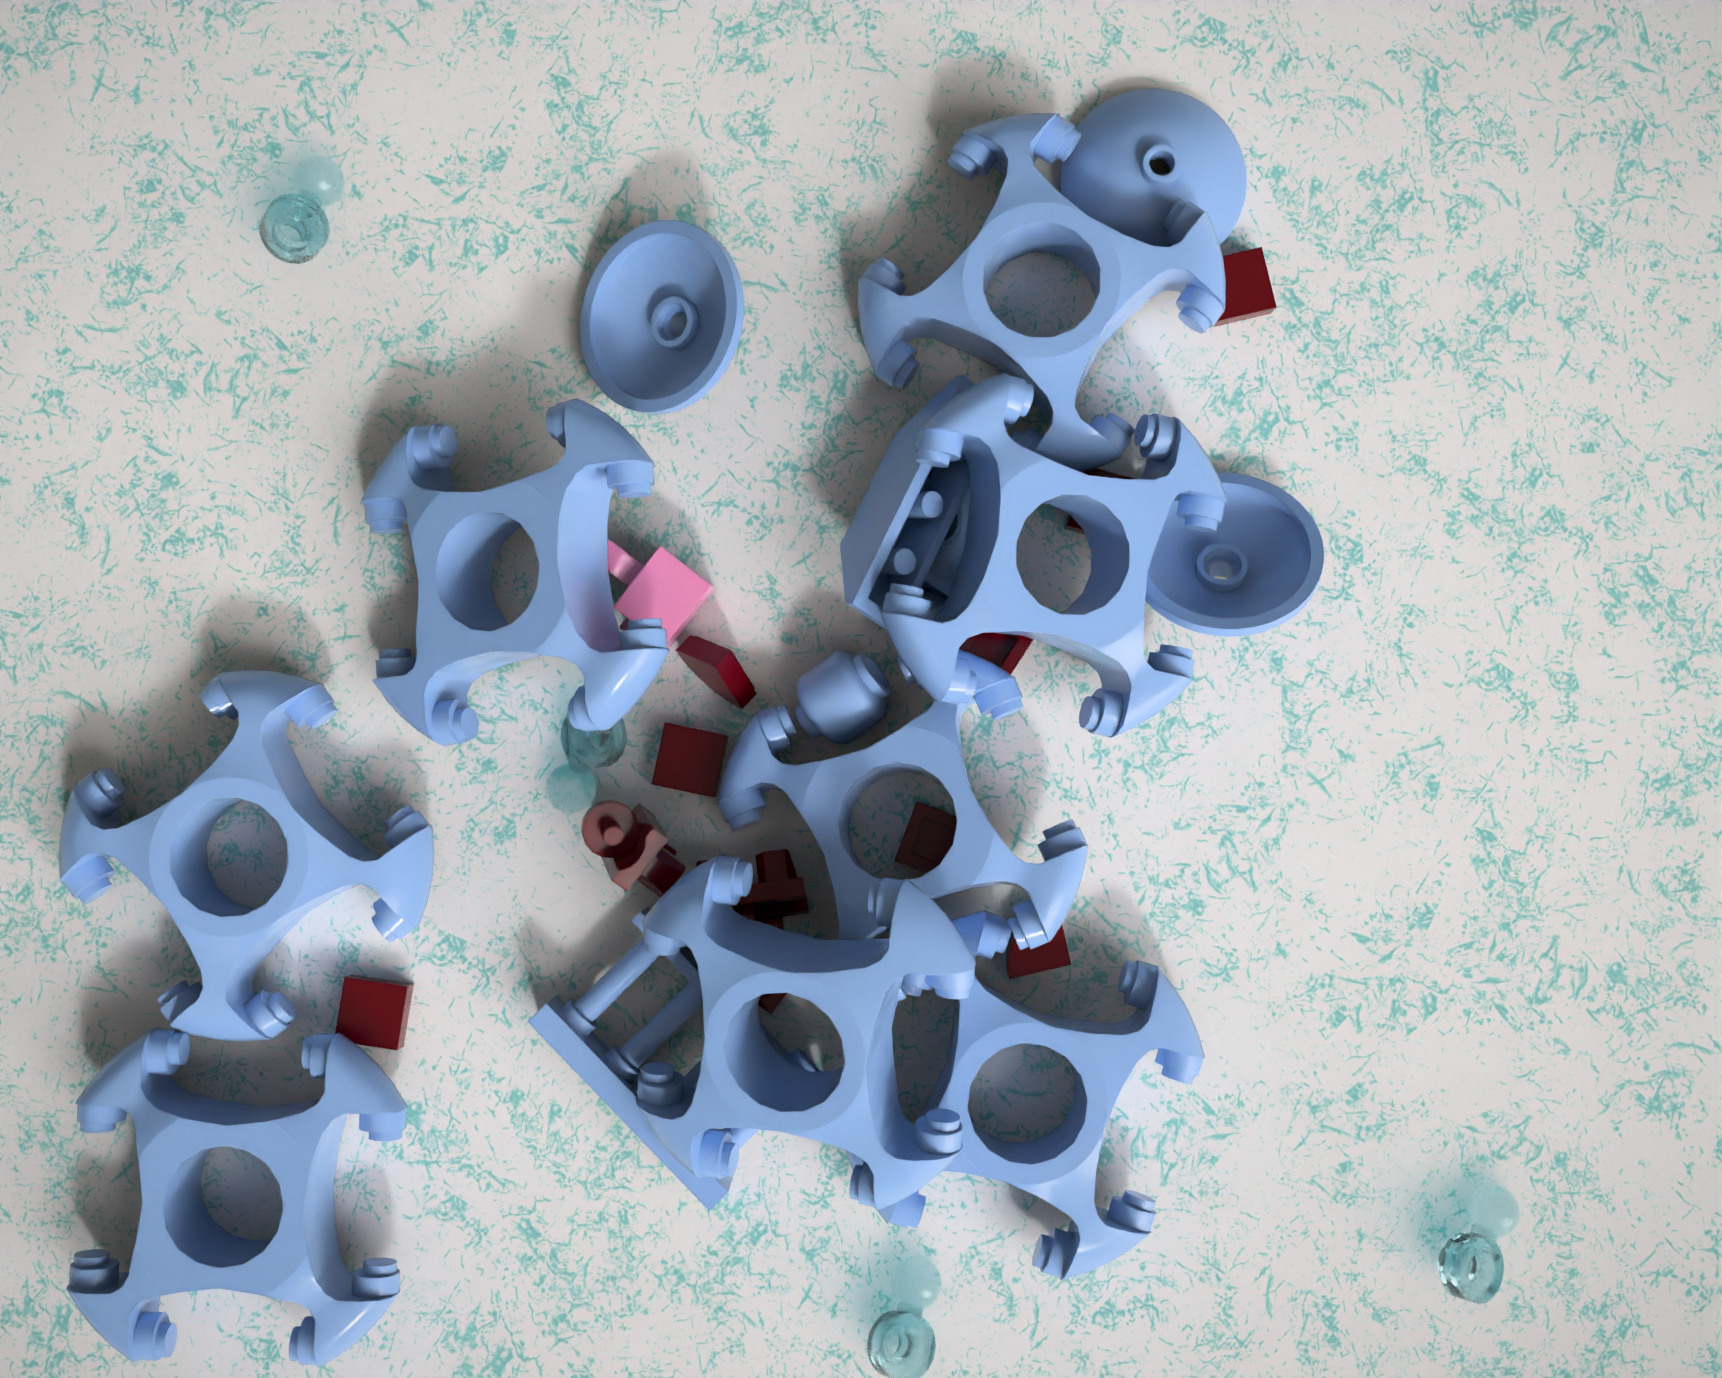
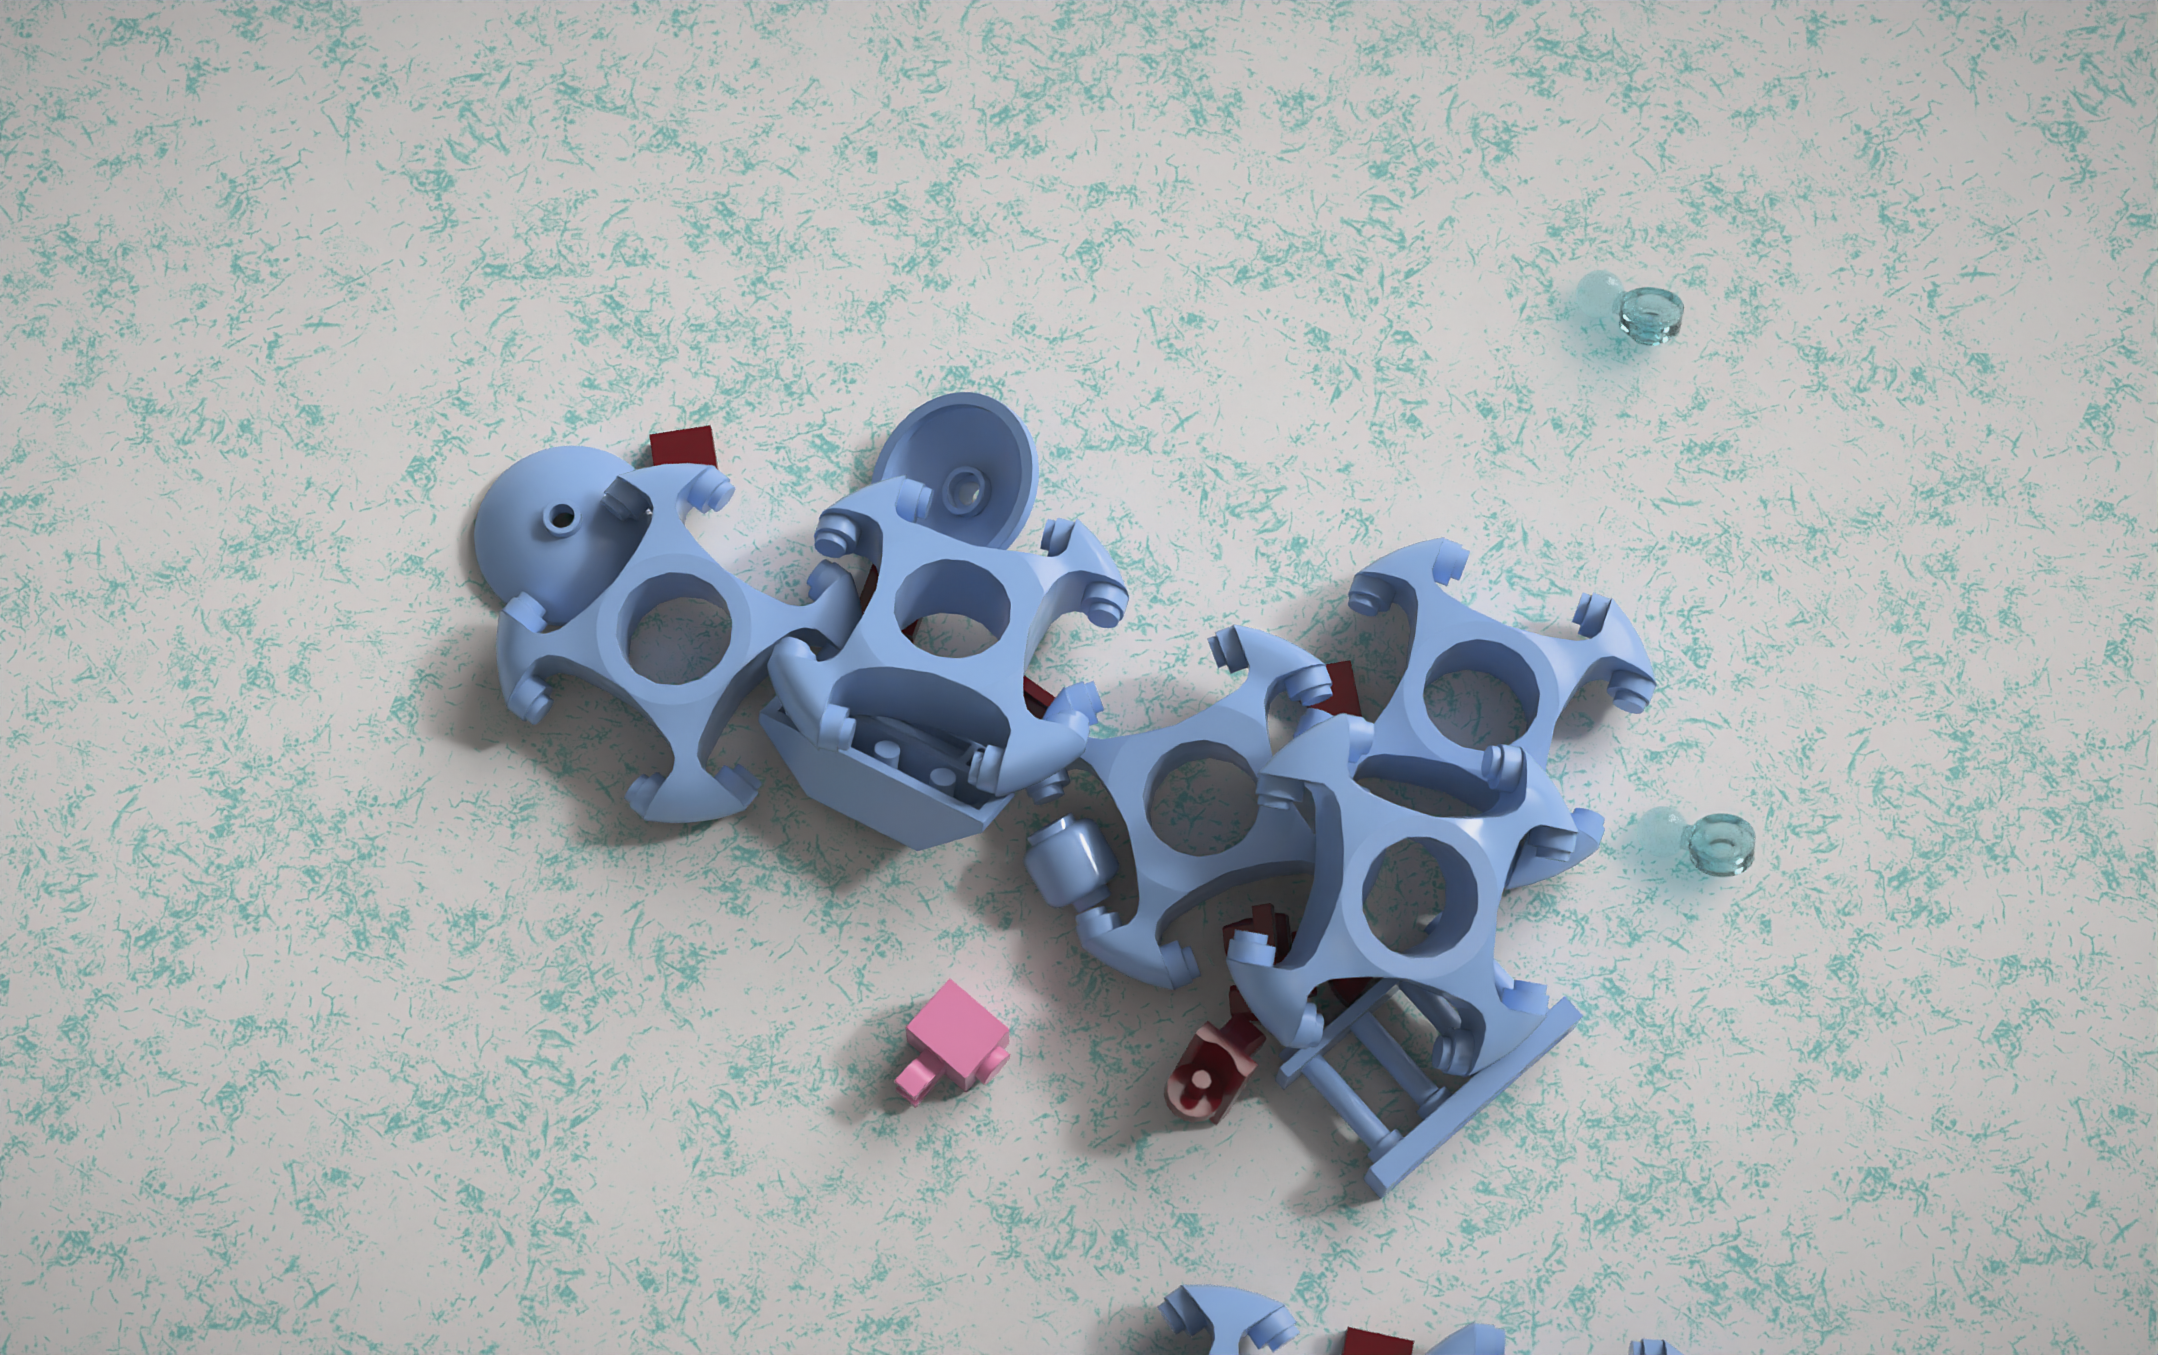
camera: 85 degrees left, 15 degrees down
light blue piece [360,398,670,746] -> none
clear light blue plate [546,714,627,813] -> none
light blue dish [580,220,744,414] -> none
dark red tile [651,722,729,798] -> none
dark red tile [676,635,756,709] -> none
dark red tile [894,801,957,873] -> none

